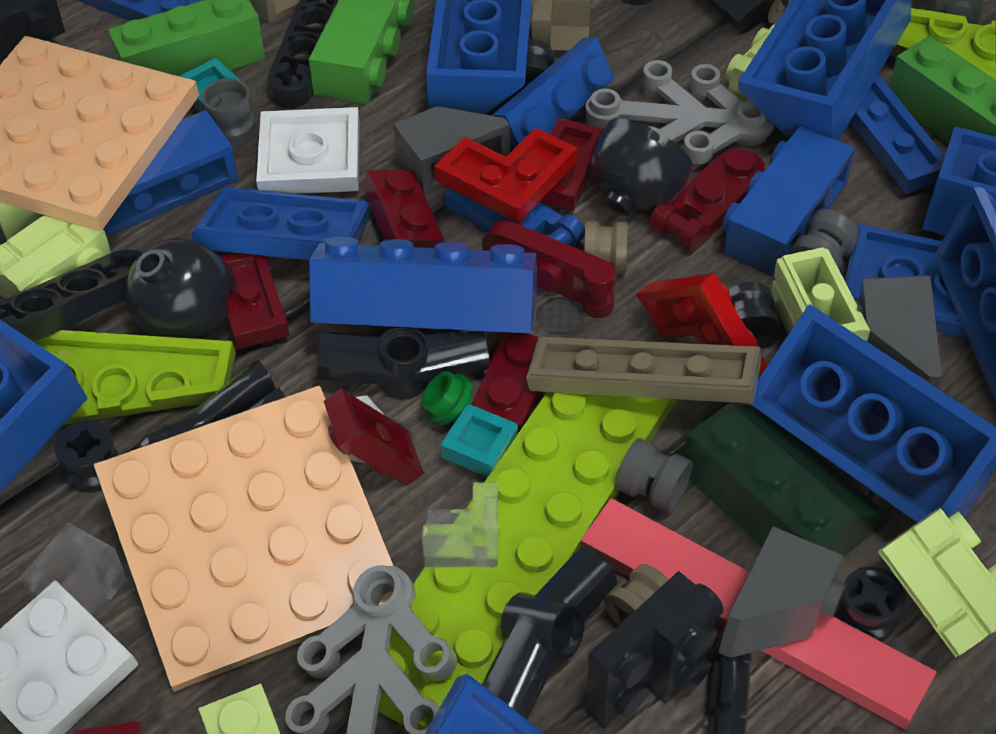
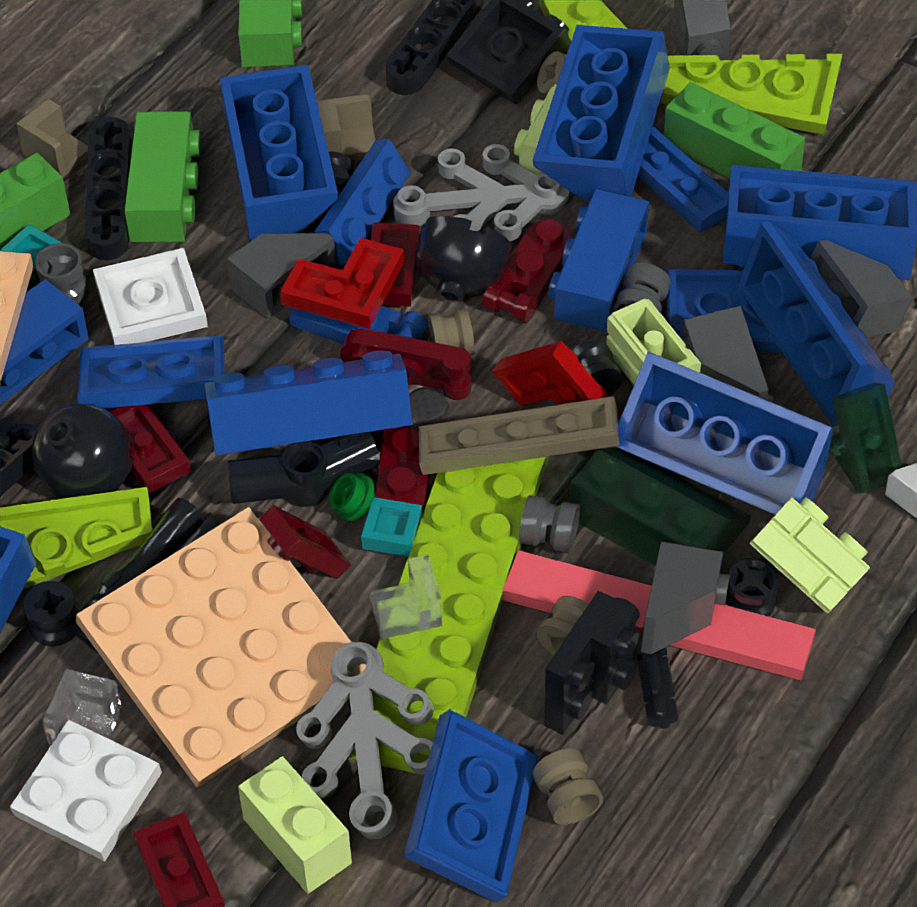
camera: 15 degrees left, 0 degrees up
dark red plate [362,169,444,248] -> none
black piece [482,547,618,720] -> none

